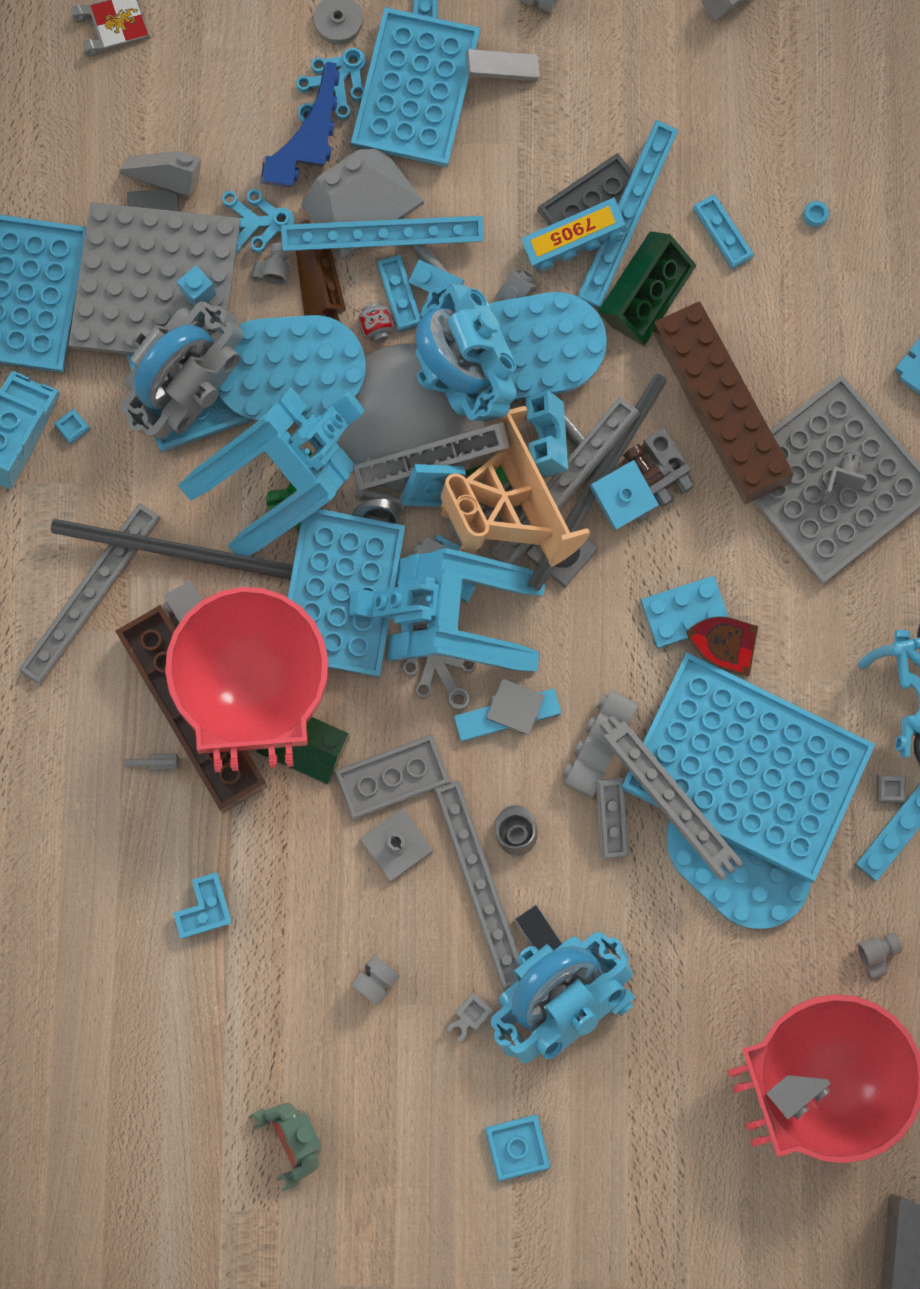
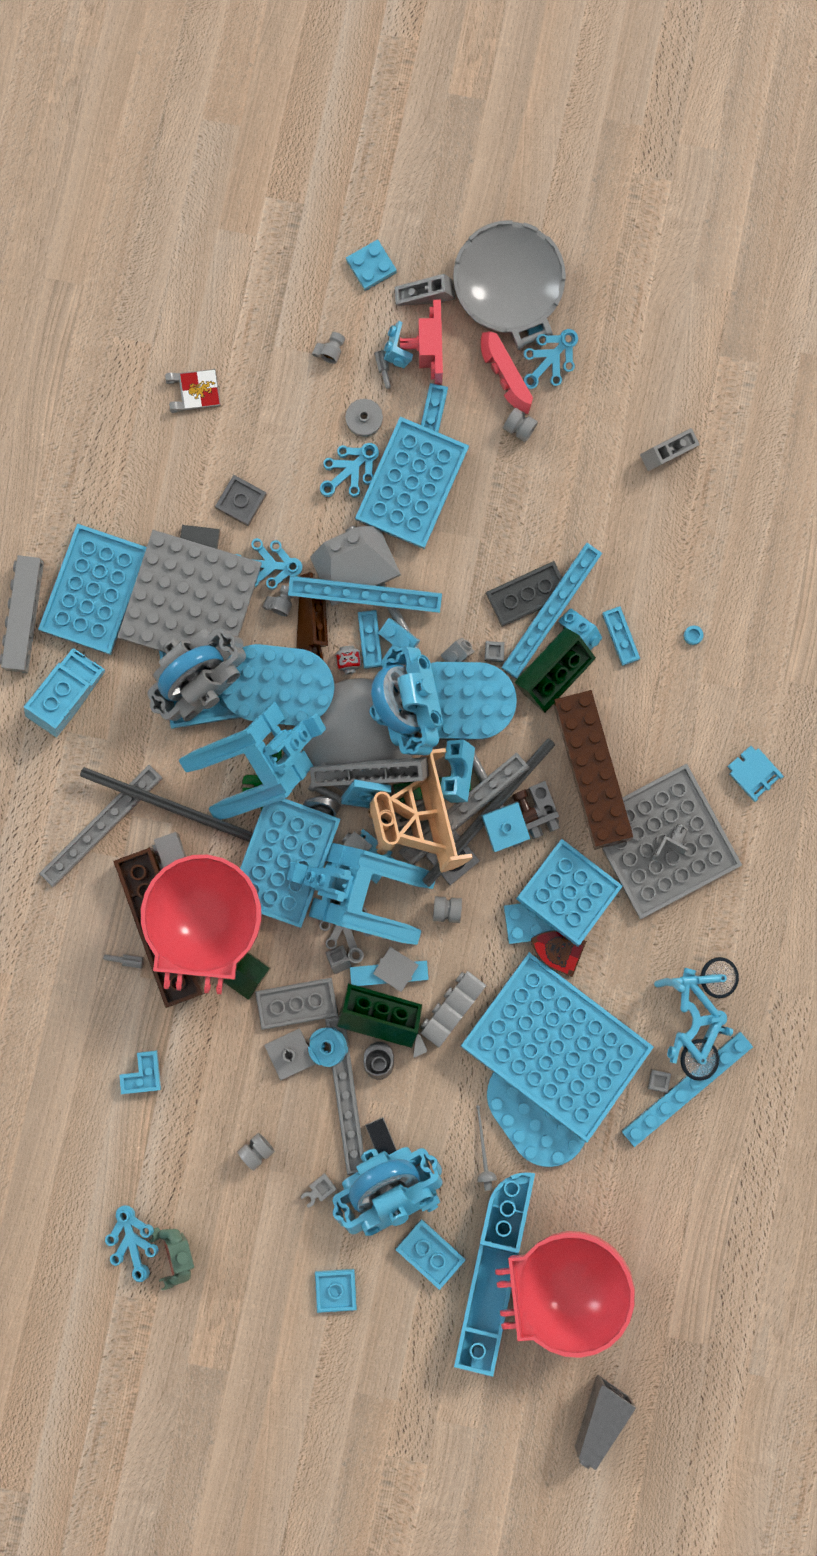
camera: 10 degrees right, 5 degrees up
medium azure tile [54,408,91,445] -> none
light grey slope [119,151,201,197] -> none
medium azure brick [177,265,216,307] -> none
blue arch [260,62,340,188] -> none
light grey tile [466,49,540,81] -> none
brick [521,198,628,271] -> none
light grey tile [596,777,628,859] -> none
light grey hinge [599,716,743,881] -> none
light grey slope [766,1075,831,1120] -> none
light grey piece [858,933,902,980] -> none
none -> medium azure plant [105,1205,159,1282]
none -> flat silver tile [215,475,267,527]
none -> medium azure plate [308,1027,348,1067]
none -> light grey slope [325,945,352,974]
none -> dark green slope [337,983,422,1048]
none -> medium azure plate [395,1218,466,1290]
none -> light grey slope [413,1033,427,1058]
none -> light grey wheel [433,896,462,923]
none -> medium azure slope [454,1172,535,1377]
none -> light grey sword [476,1105,497,1191]
none -> light grey tile [484,641,505,662]
none -> medium azure plate [516,839,623,947]
none -> medium azure bracket [559,609,602,650]

